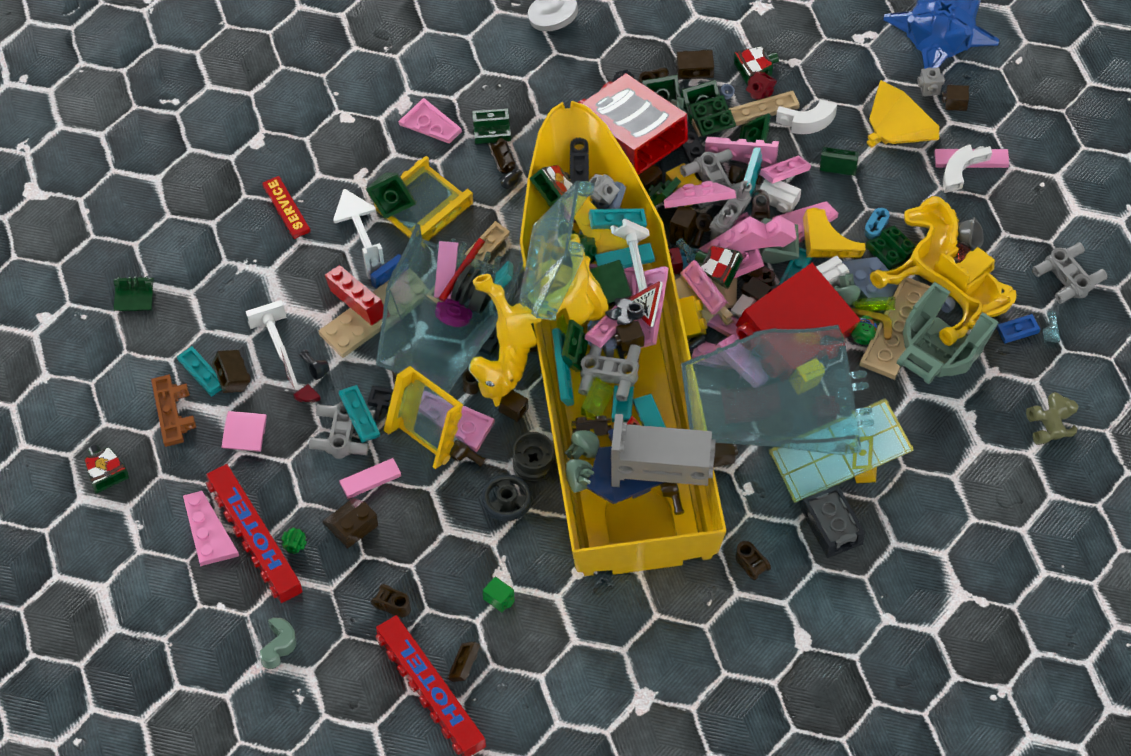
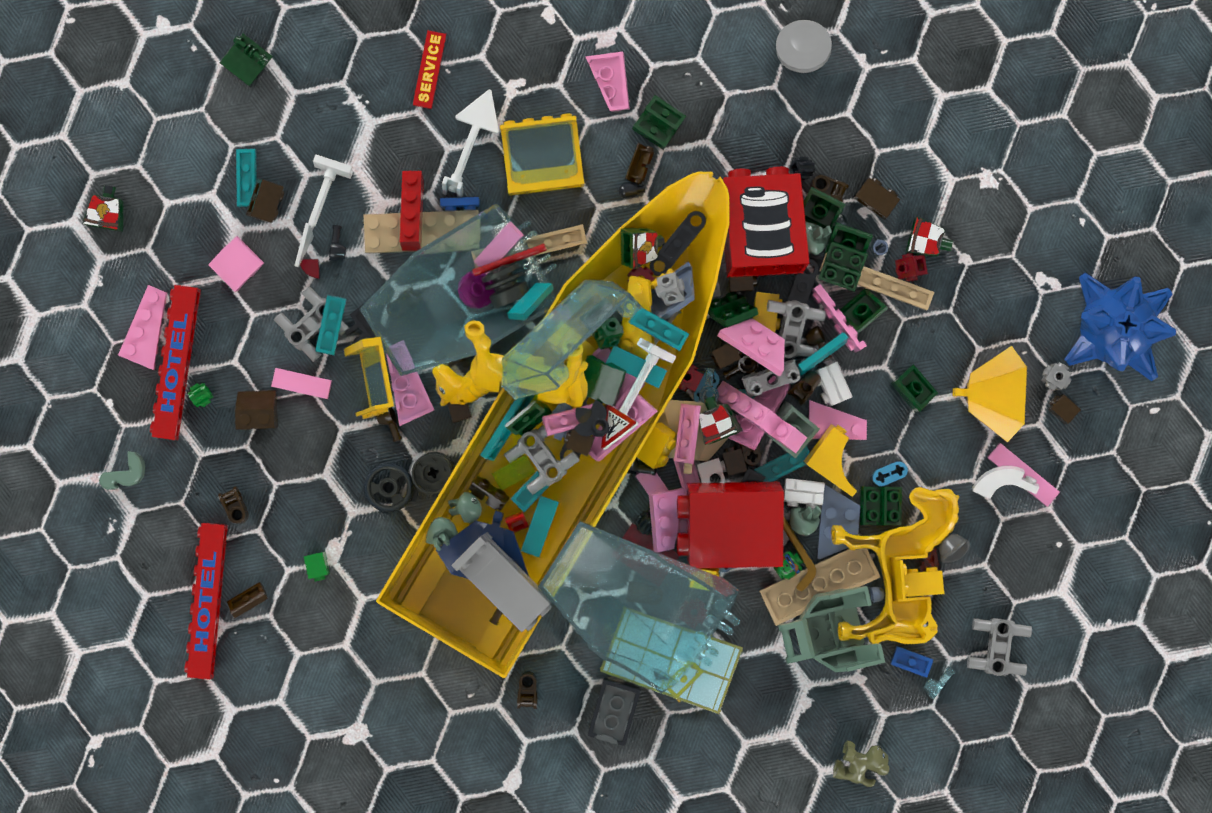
camera: 40 degrees right, 30 degrees up
dark orange hinge [151,374,196,447] -> none
dark green slope [366,172,416,219] -> none
bright pink tile [759,156,811,184] -> none
white arch [776,99,837,134] -> none
clear neon green slope [853,296,896,311] -> none

